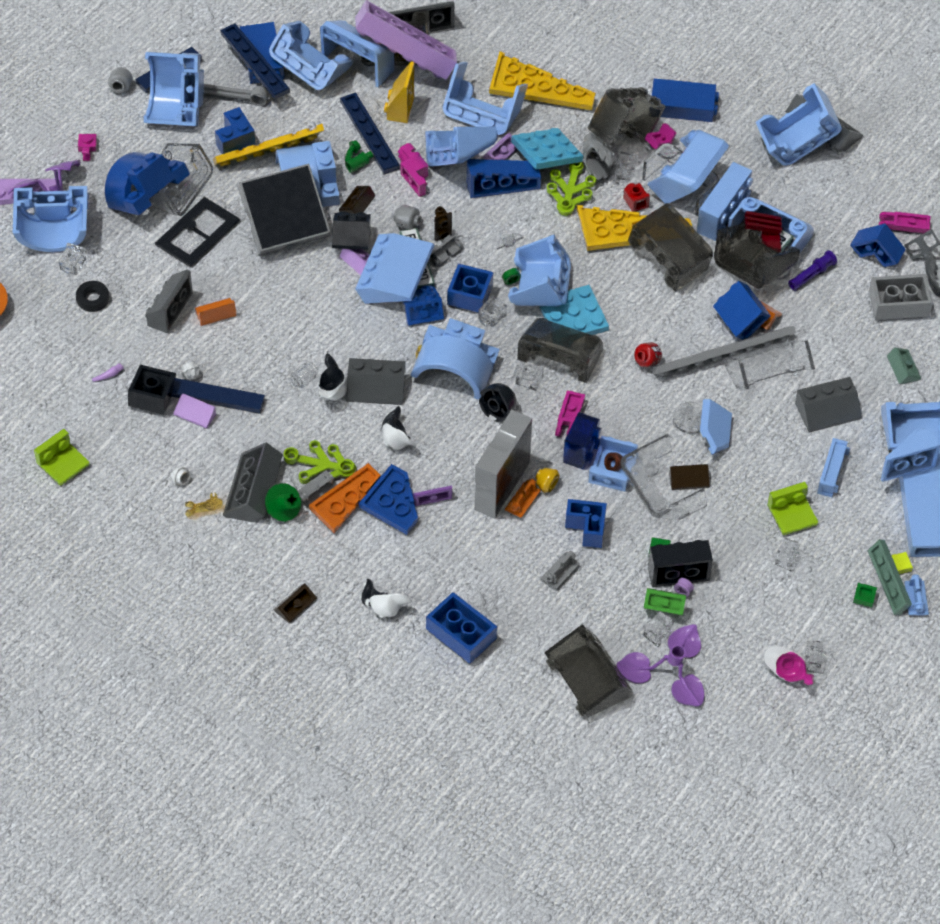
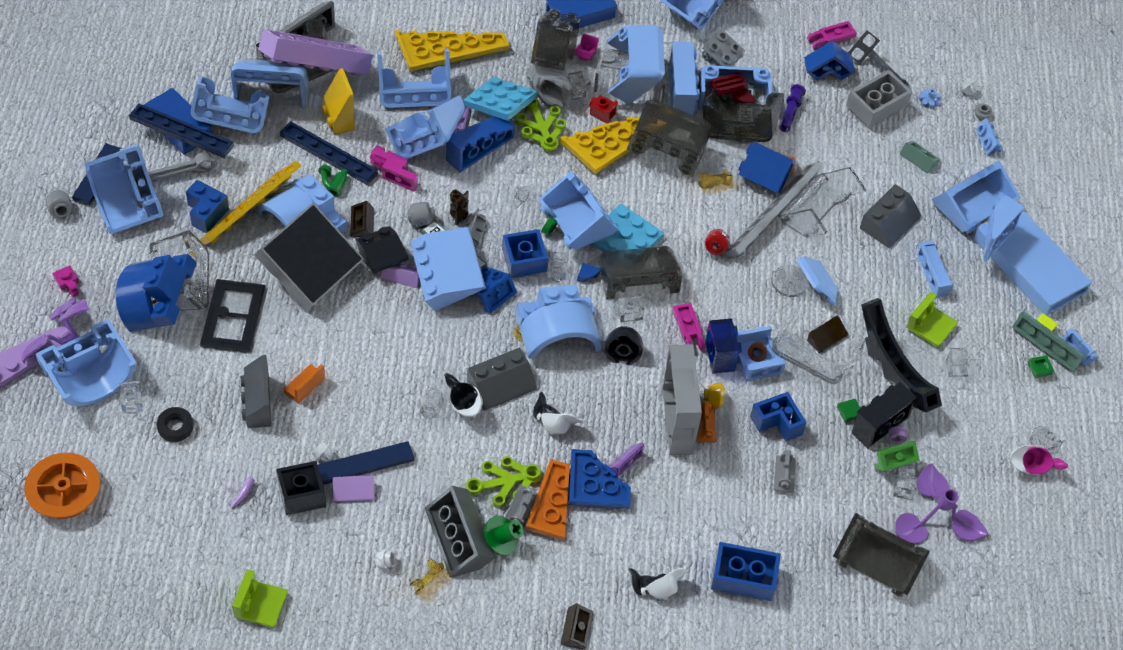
camera: 35 degrees left, 0 degrees up
none -> blue tile [577,263,601,282]
none -> clear yellow piece [698,169,733,189]
none -> light grey hinge [702,26,744,67]
none -> black arch [861,298,942,413]

